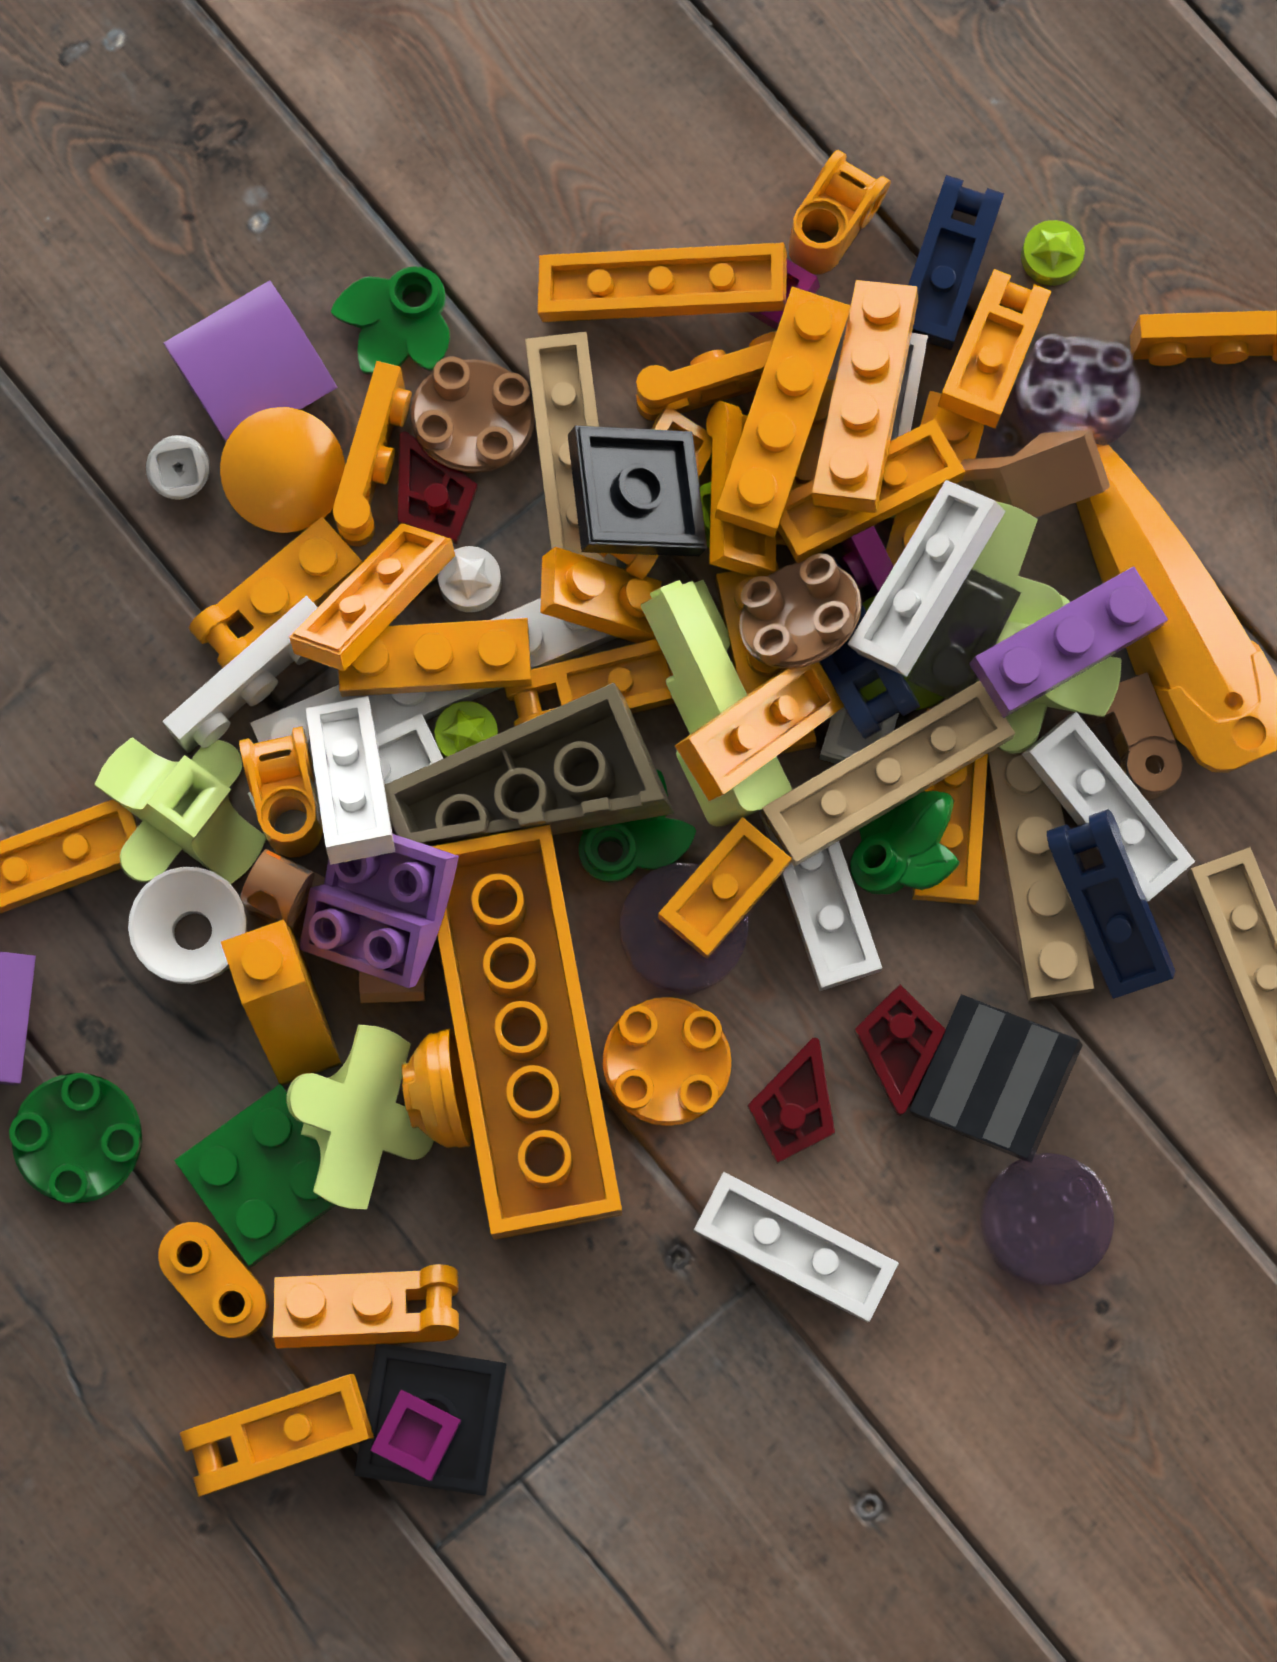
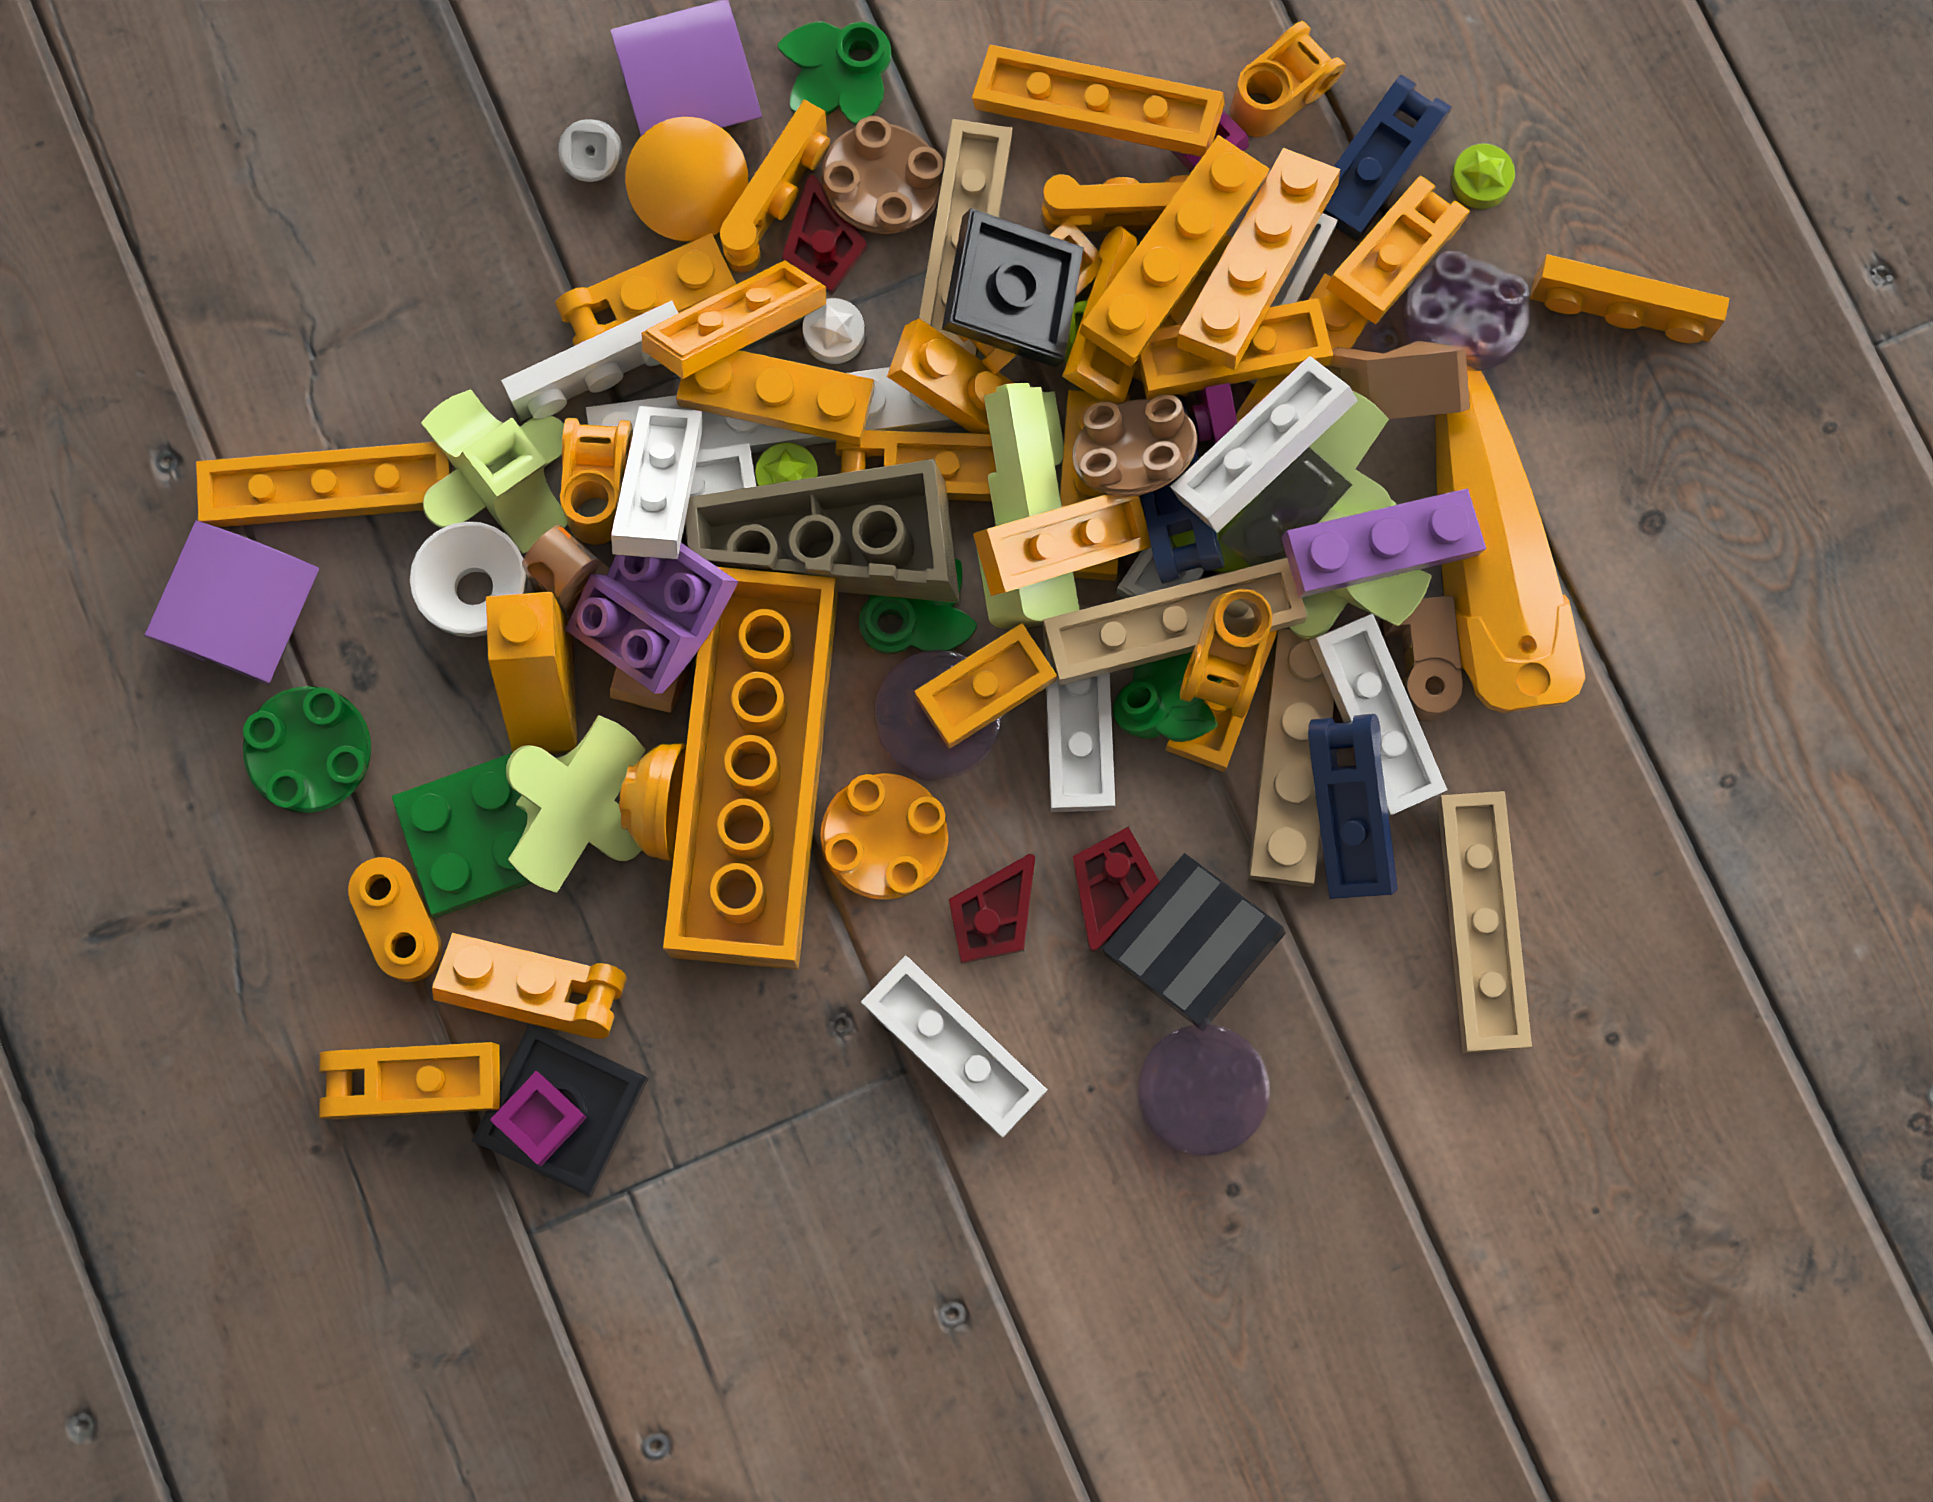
camera: 15 degrees right, 0 degrees up
none -> light orange piece [1180,589,1273,718]

